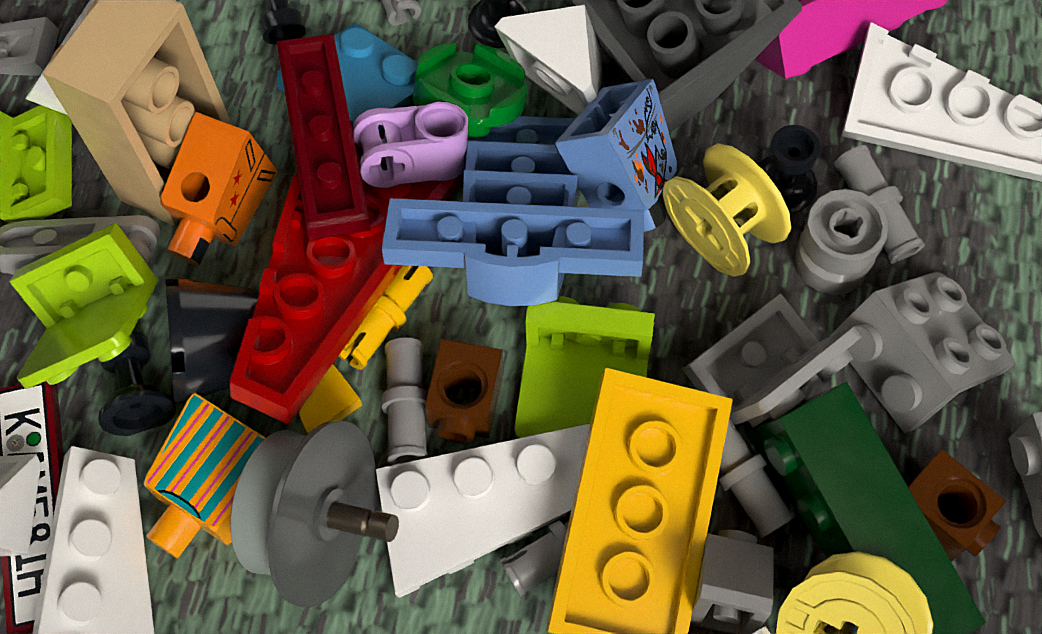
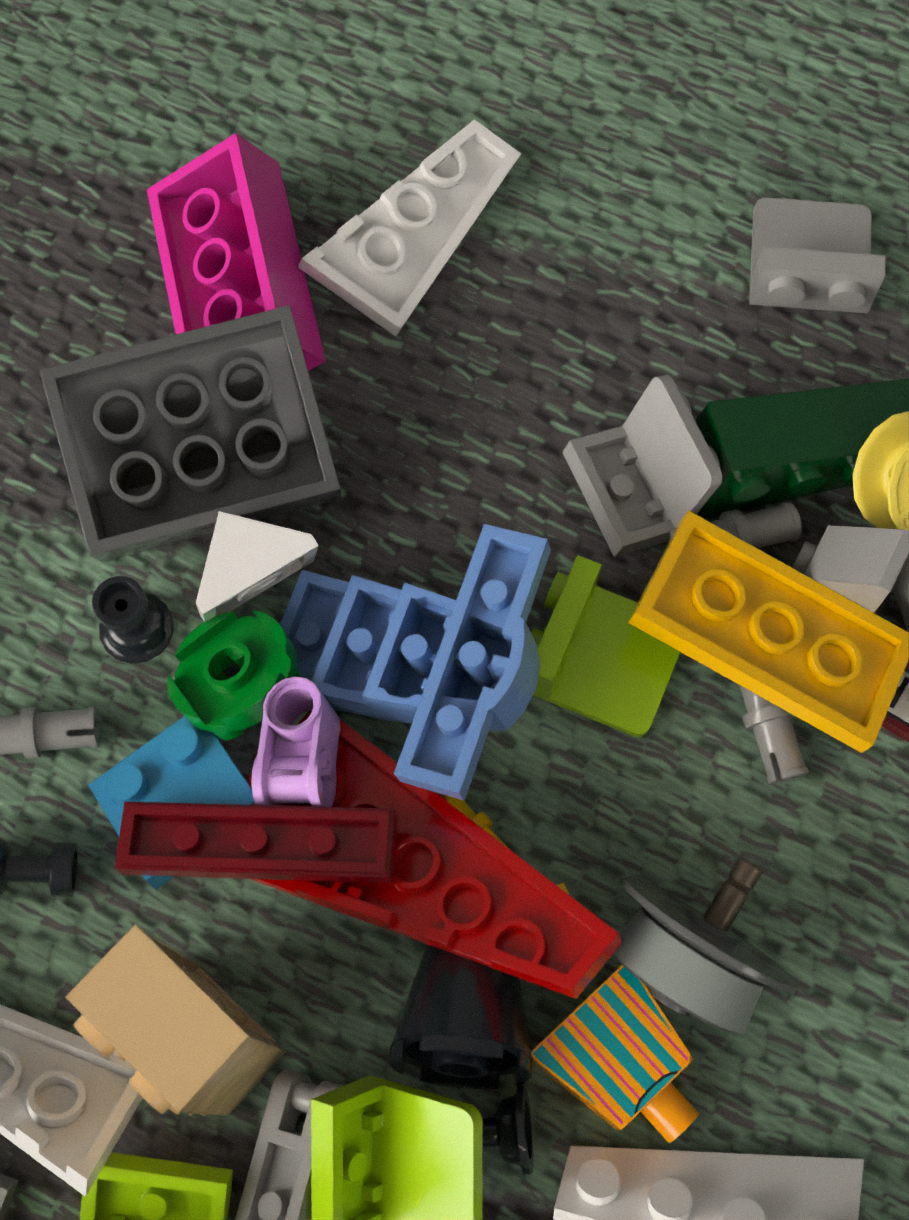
camera: 75 degrees left, 5 degrees up
orange torso [160,112,278,266] -> none
white wing [376,424,590,598] -> none
light grey pin [381,337,428,465] -> none
reddish brown brick [424,339,504,443] -> none
medium blue torso [555,79,677,232] -> none
light yellow piece [662,143,791,277] -> none
black piece [757,125,820,214] -> none
light grey wheel [794,189,889,295] -> none
light grey bracket [830,272,1014,434] -> none
light grey pin [834,145,925,264] -> none
reddish brown brick [908,449,1006,562] -> none

